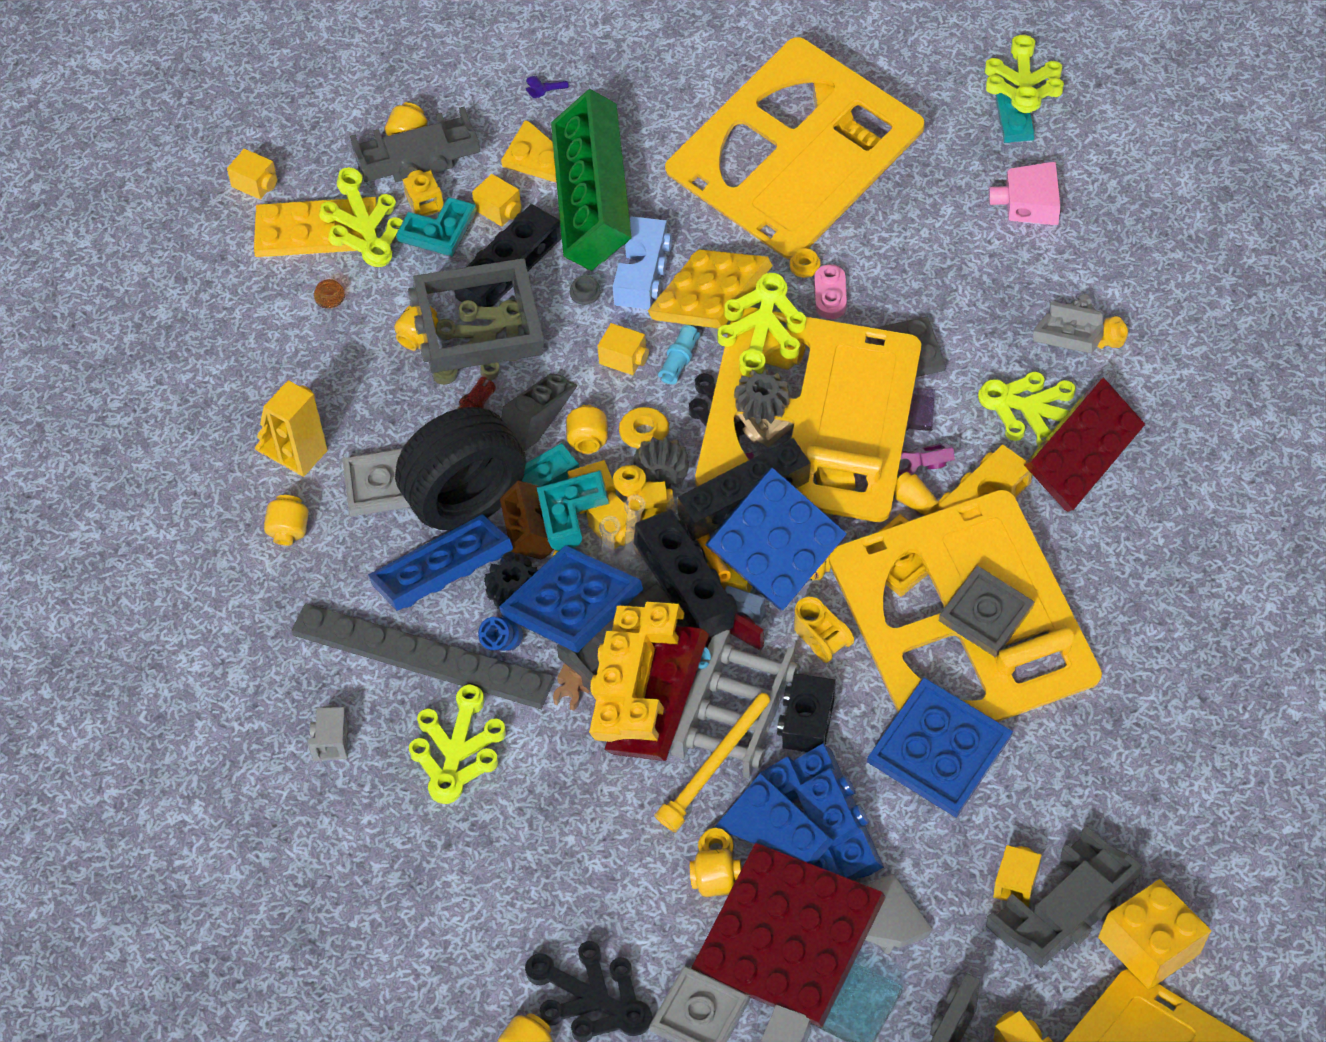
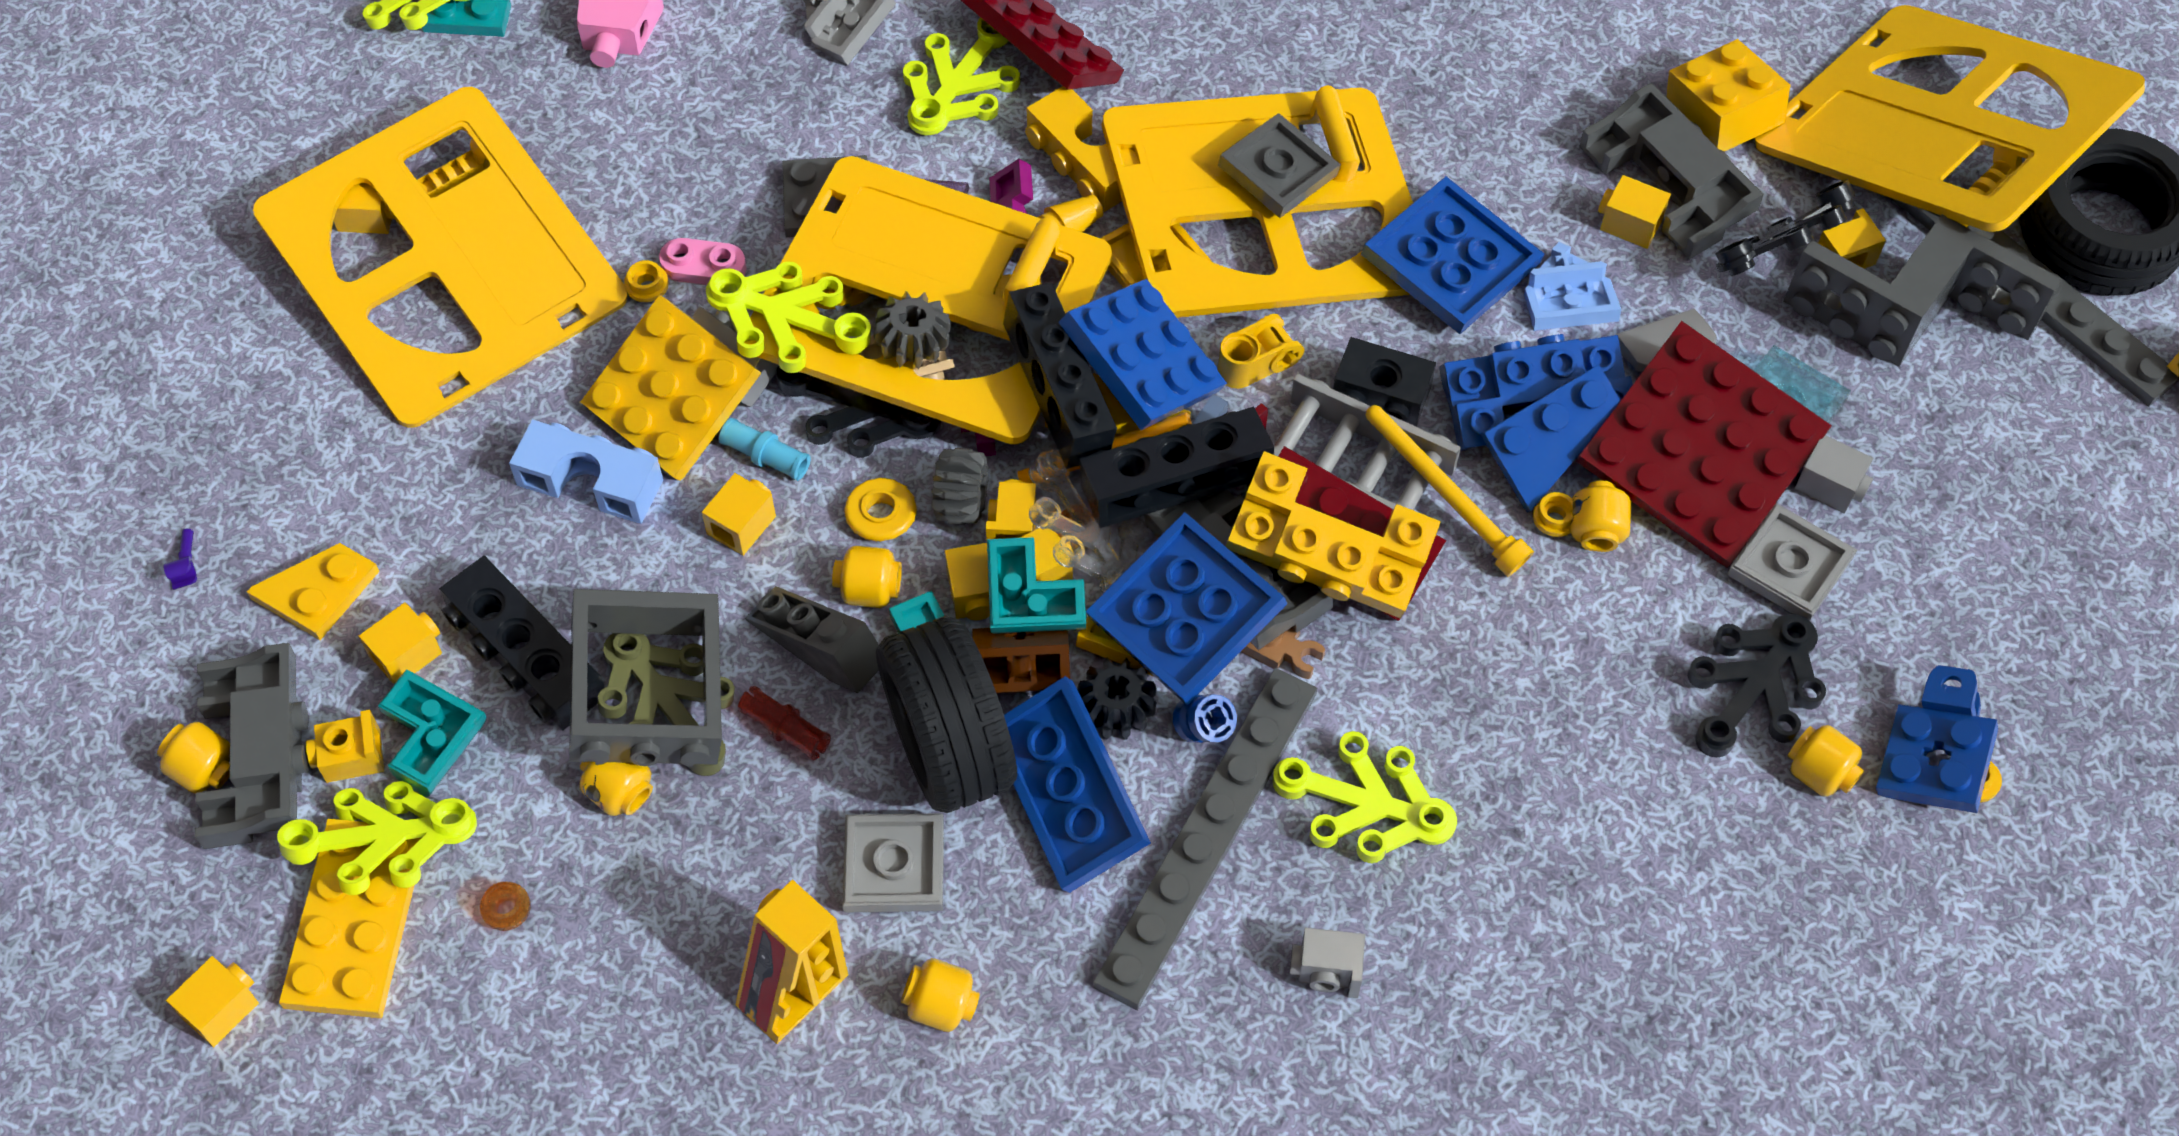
camera: 85 degrees left, 5 degrees up
green brick [551,88,632,271] -> none
dark grey plate [570,275,601,305] -> none
yellow plate [613,465,646,497] -> none
none -> light blue slope [1524,242,1621,331]
none -> black plant [1715,179,1855,276]

